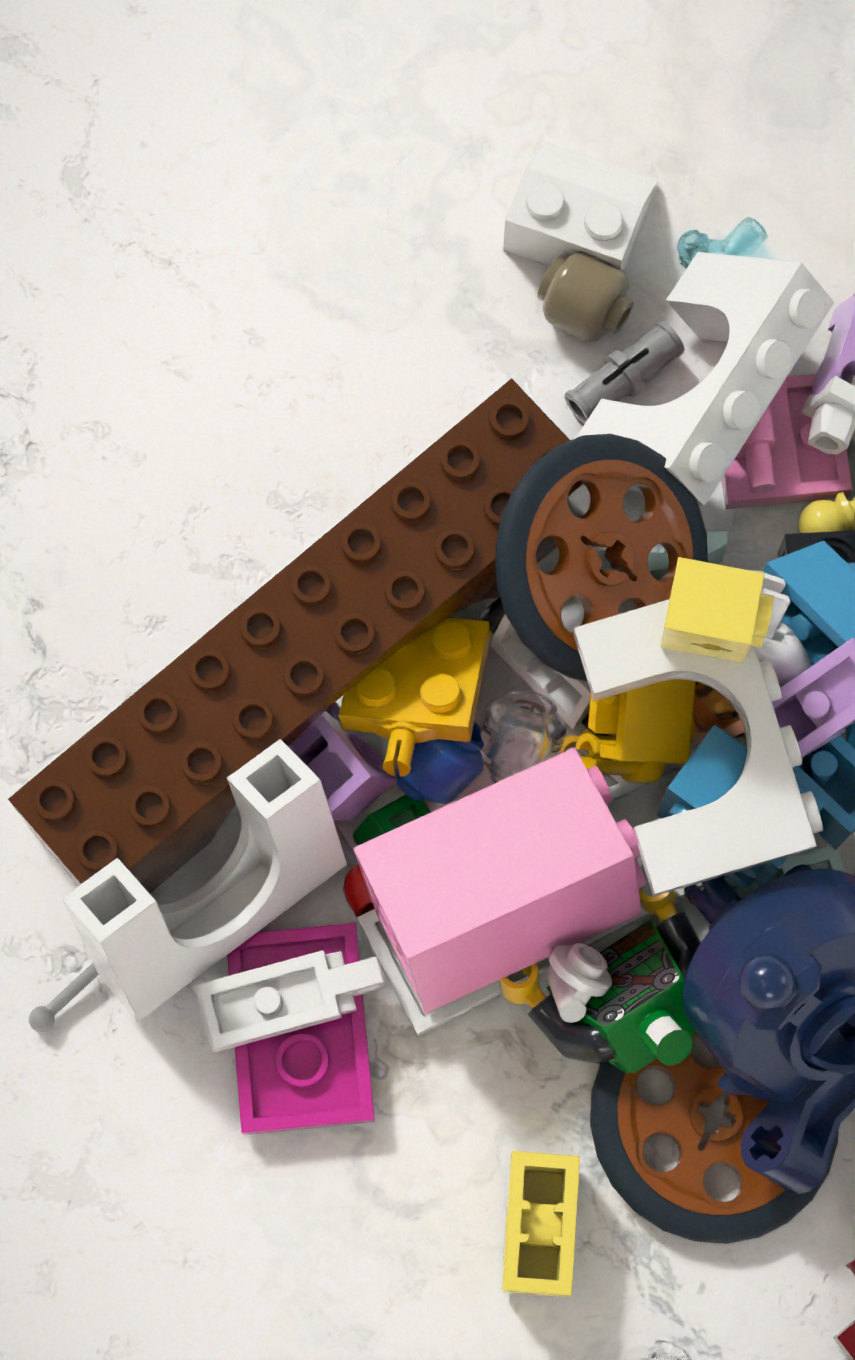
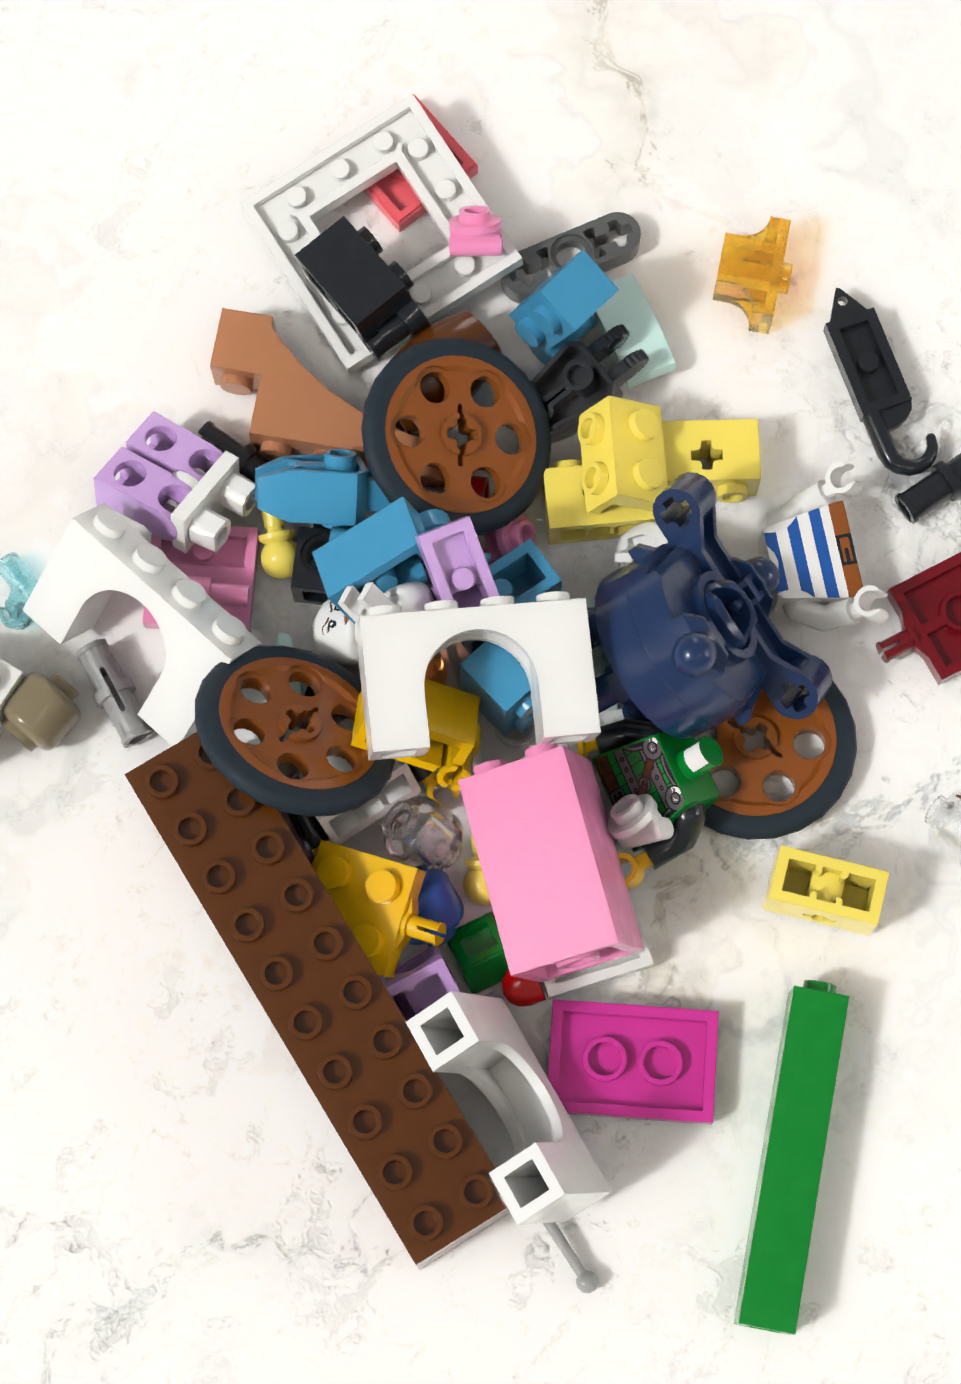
camera: 80 degrees left, 0 degrees up
white hinge [195,950,386,1053] -> none
light yellow brick [661,557,774,663] -> none
none -> green brick [733,980,849,1335]

